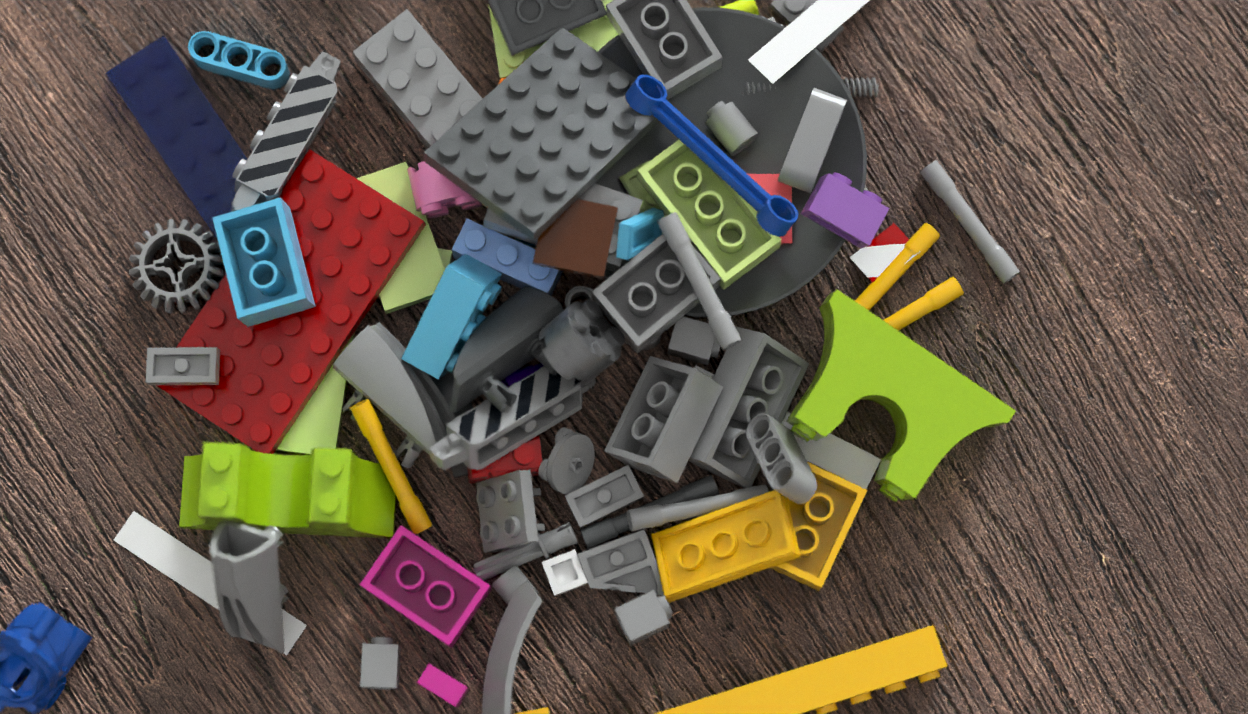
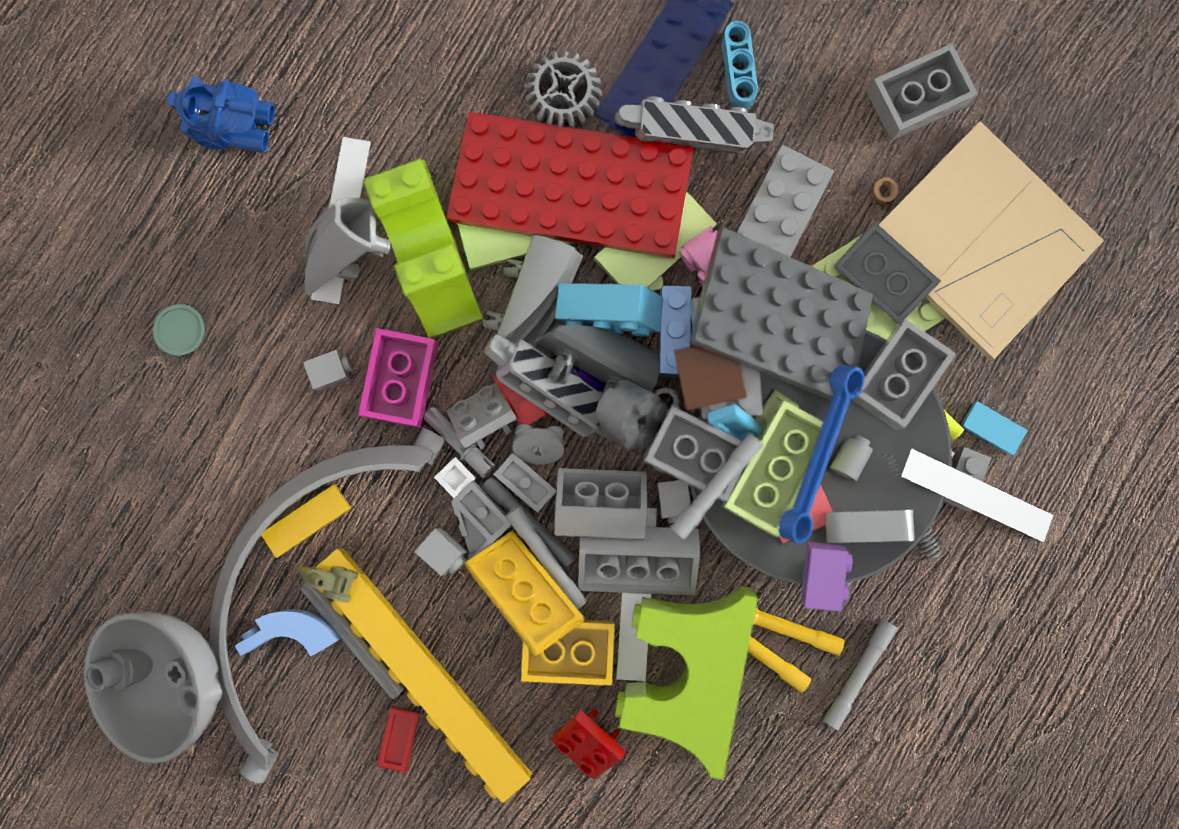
camera: 65 degrees right, 5 degrees up
light grey plate [145,347,220,385] -> none
medium azure brick [212,197,316,327] -> none
yellow piece [350,398,432,534] -> none
dark pink piece [417,663,470,708] -> none
light grey beam [746,413,817,504] -> none
white sticker [850,223,921,283] -> none
none -> red plate [550,708,626,780]

